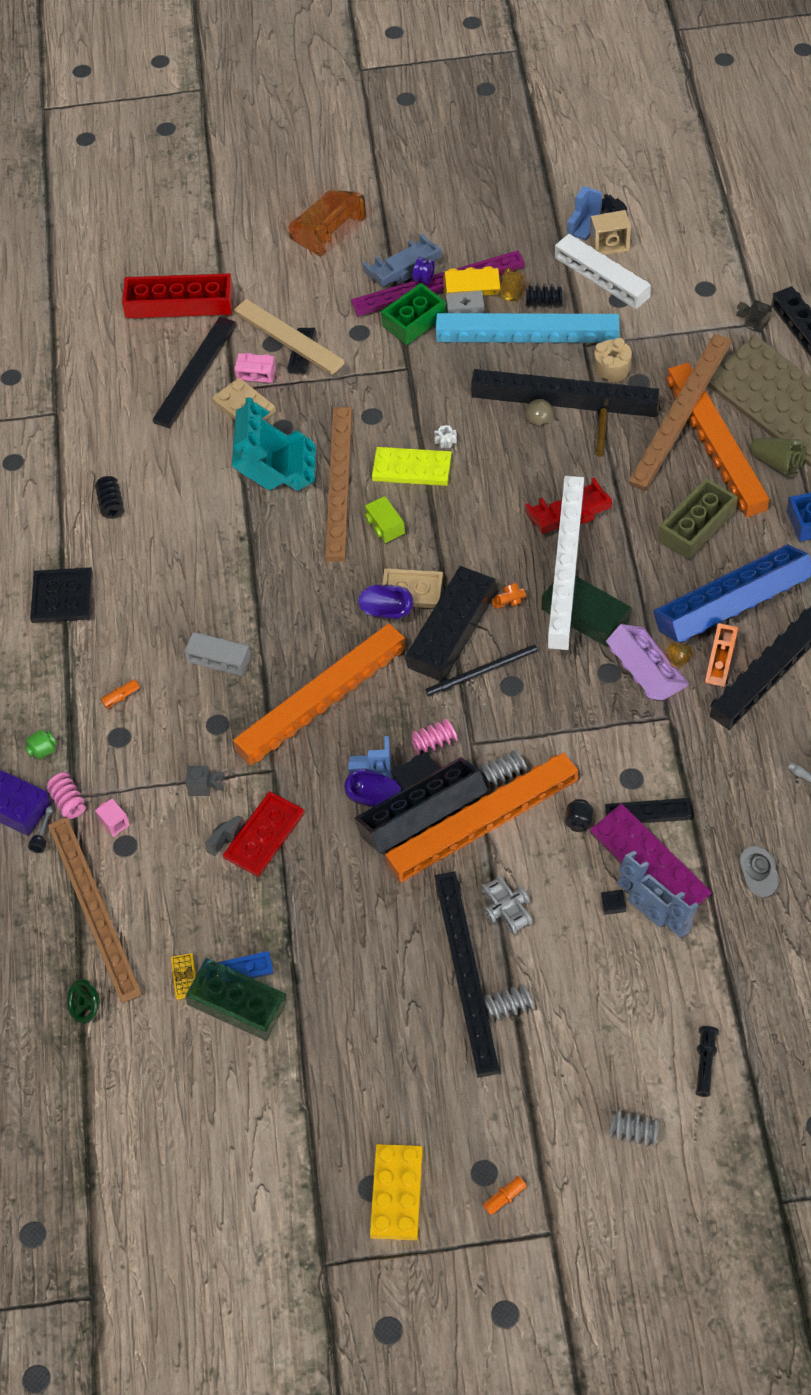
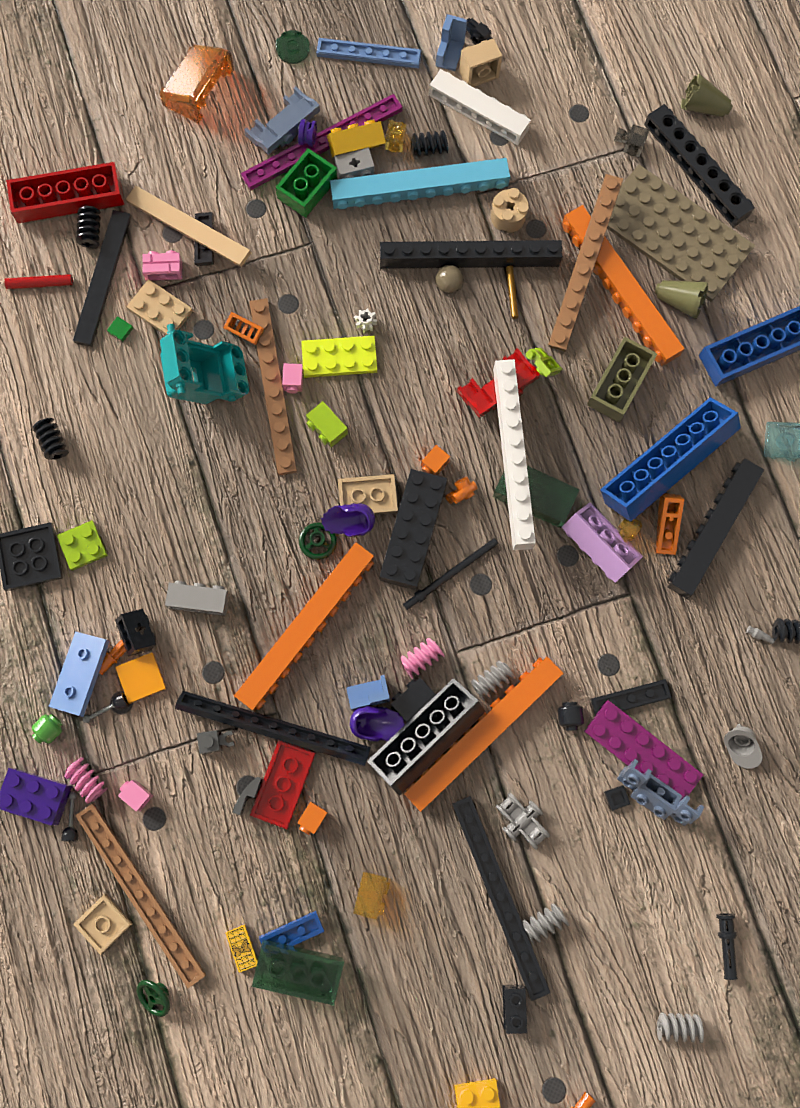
camera: 20 degrees left, 20 degrees up
none -> red piece [4,274,73,289]
none -> plate [49,632,110,717]
none -> lime plate [57,520,108,571]
none -> tan tile [73,894,133,955]
none -> black piece [76,206,101,249]
none -> hinge [83,692,130,723]
none -> green tile [107,316,133,342]
none -> black brick [115,609,156,657]
none -> light orange tile [115,652,167,704]
none -> black plate [175,691,371,766]
none -> orange slope [223,312,264,345]
none -> clear green tile [275,30,310,64]
none -> bright pink brick [282,363,303,394]
none -> orange brick [297,802,328,835]
none -> dark green piece [299,523,337,560]
none -> medium blue tile [316,38,421,68]
none -> clear yellow brick [353,871,390,920]
none -> orange brick [421,445,450,475]
none -> black hinge [502,985,527,1034]
none -> lime plate [526,347,563,377]

